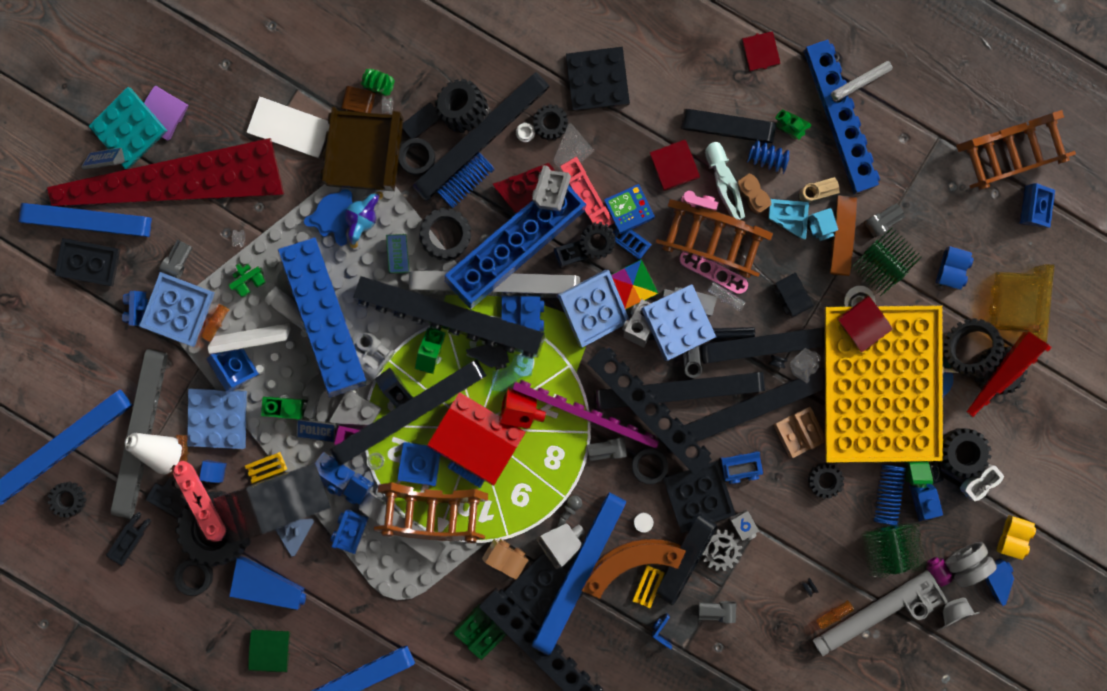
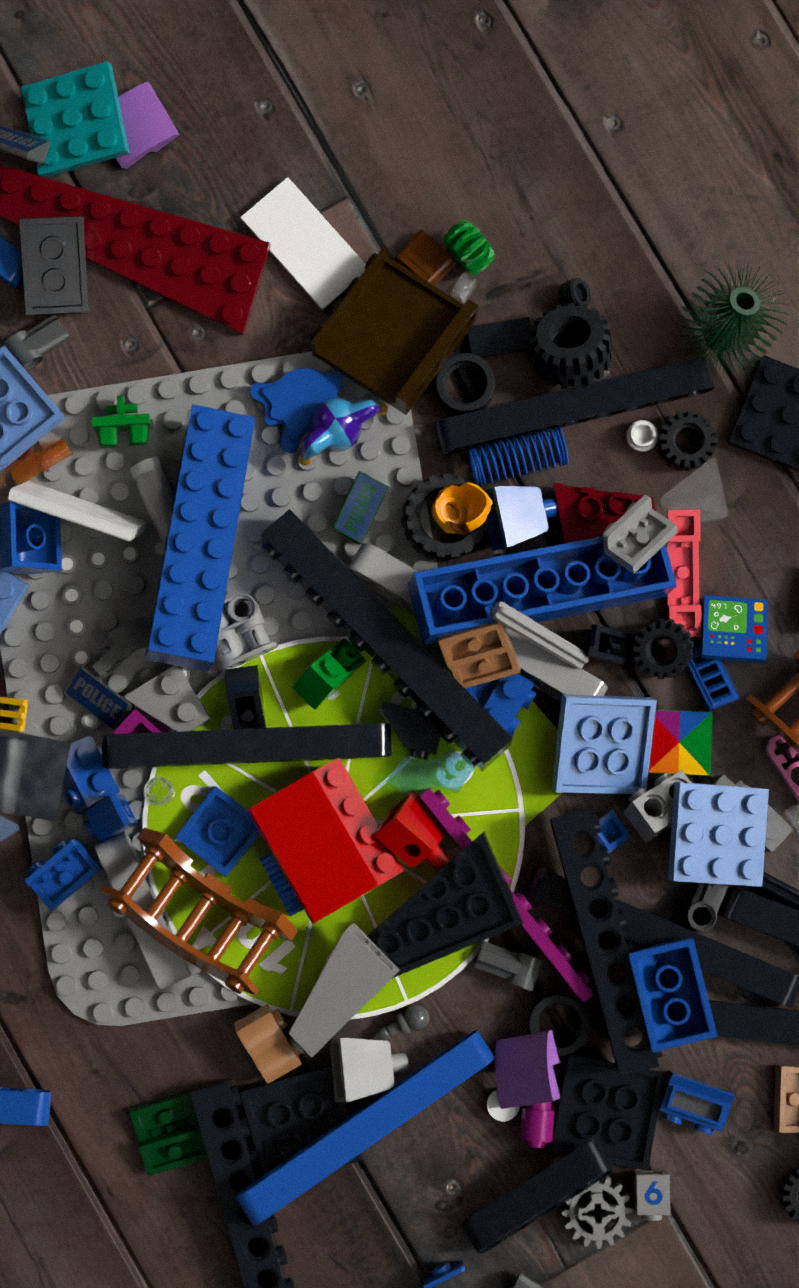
camera: 35 degrees right, 5 degrees down
clear bush [232,230,245,247] -> none
green slope [261,396,305,419] -> none
dark orange fence [582,539,686,599] -> none
yellow tile [632,565,665,608] -> none
none -> black plate [18,215,89,315]
none -> light grey slope [289,923,399,1057]
none -> black wing [367,831,524,978]
none -> light orange hair [431,481,493,535]
none -> medium nougat slope [438,621,521,688]
none -> torso [484,486,558,551]
none -> light grey axle [490,601,589,669]
none -> medium lavender slope [495,1030,560,1109]
none -> magenta brick [520,1101,555,1148]
none -> black tile [558,278,591,307]
none -> blue tile [596,810,630,853]
none -> blue slope [628,937,718,1052]
none -> dark green piece [675,260,789,377]

